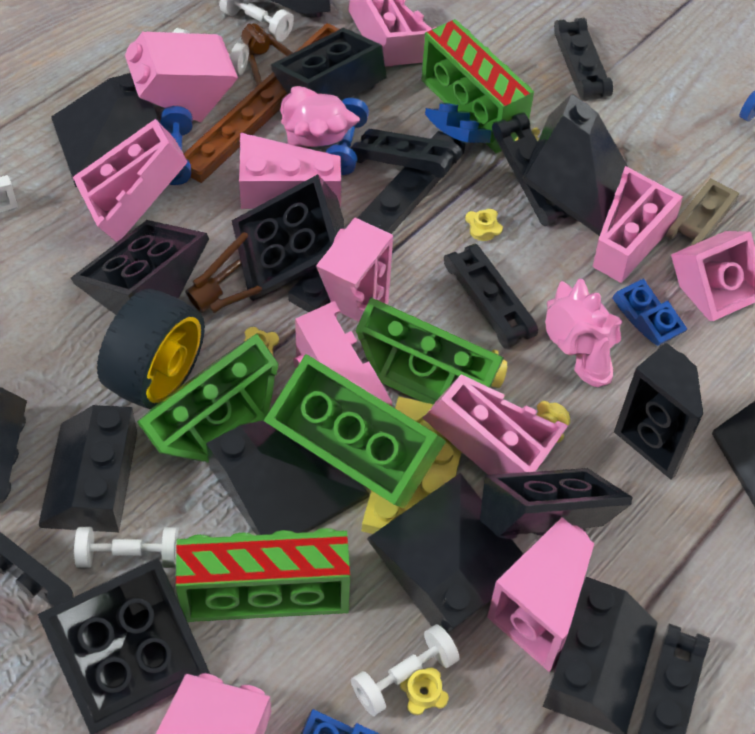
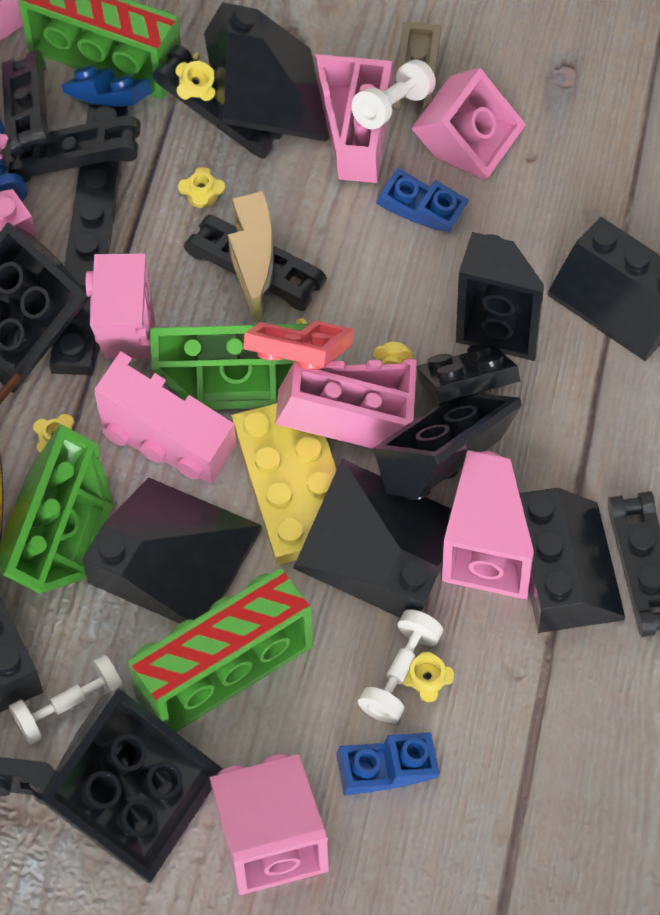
camera: 25 degrees left, 5 degrees up
bright green brick [264,354,446,509] -> none
bright pink head [545,279,622,387] -> none
none -> black plate [2,49,51,156]
none -> light yellow plate [175,61,215,101]
none -> tan slope [228,191,274,322]
none -> coral plate [243,320,354,370]
none -> white wheel [352,59,436,129]
none -> black plate [416,343,521,403]

